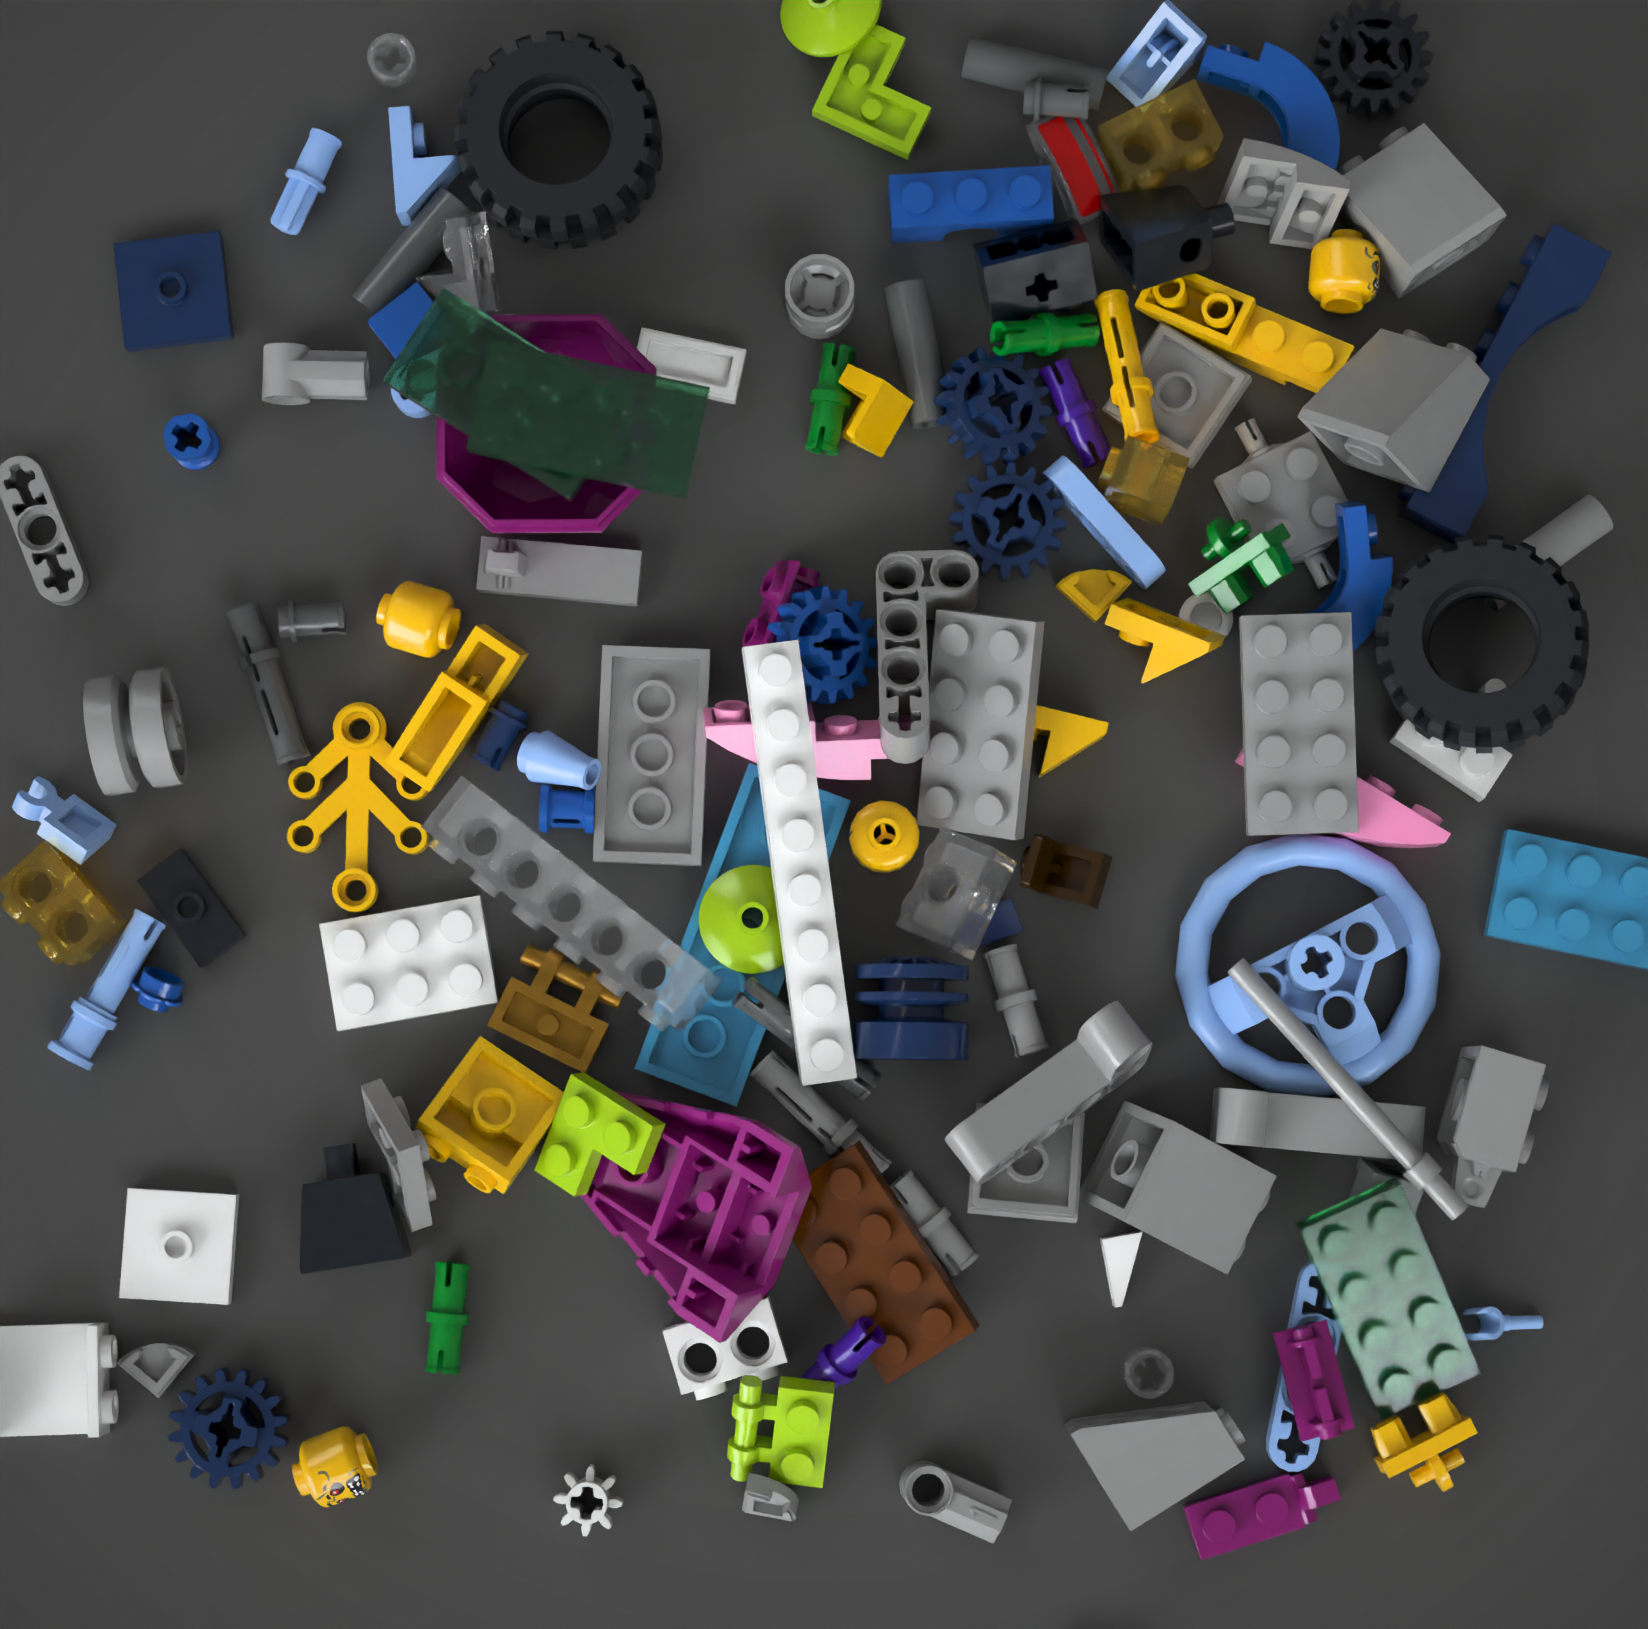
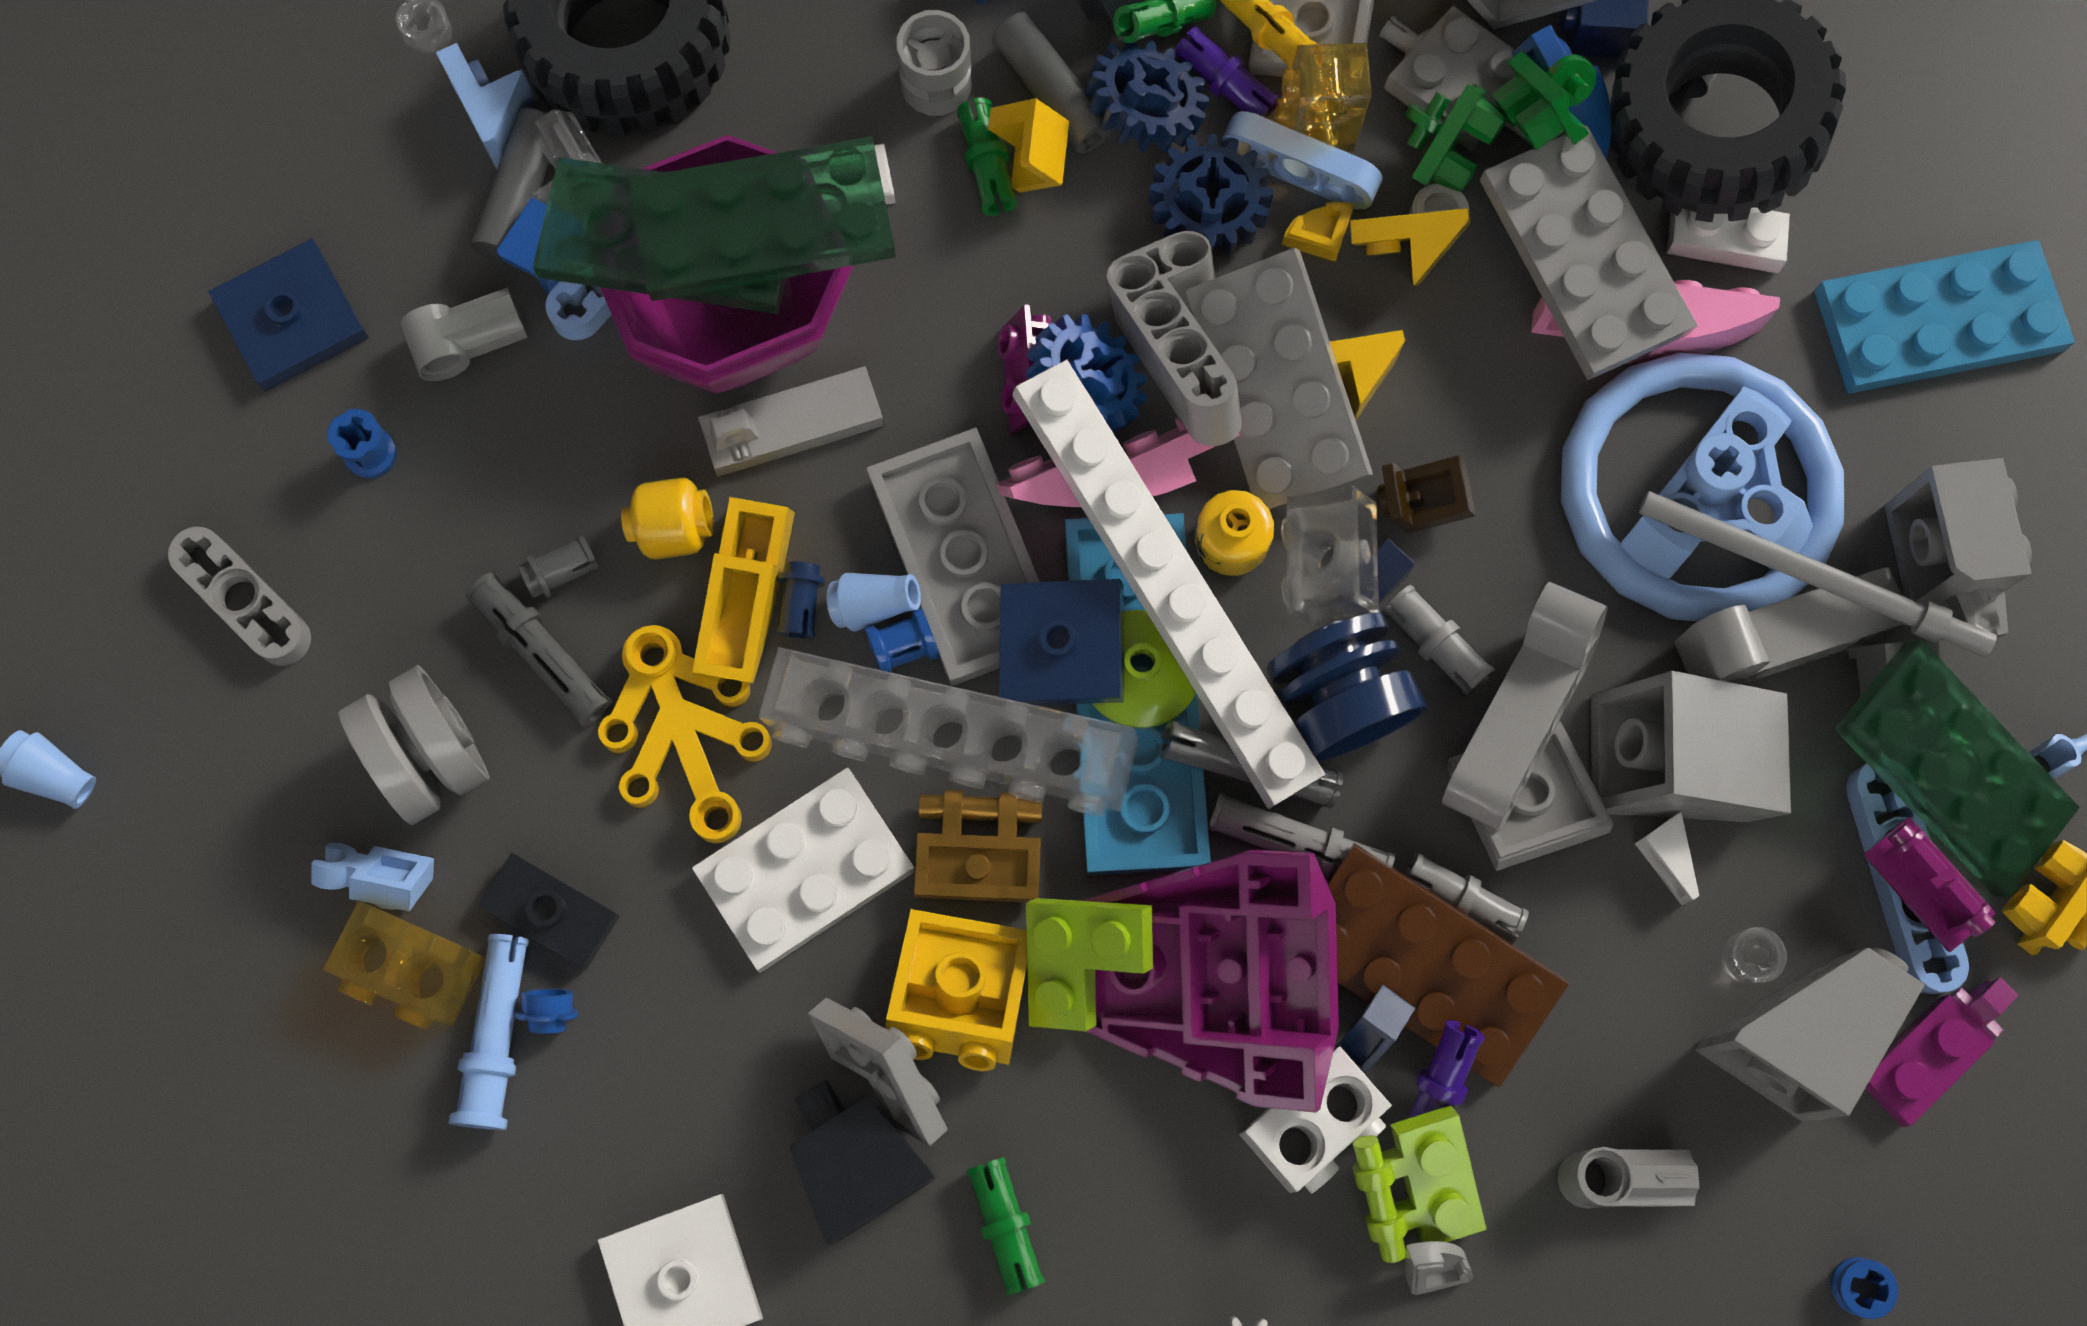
camera: 30 degrees left, 10 degrees down
light blue axle [270,128,342,235] -> none
none -> dark blue plate [999,579,1124,707]
none -> dark blue piece [1334,985,1415,1074]
none -> green hips [1491,51,1596,151]

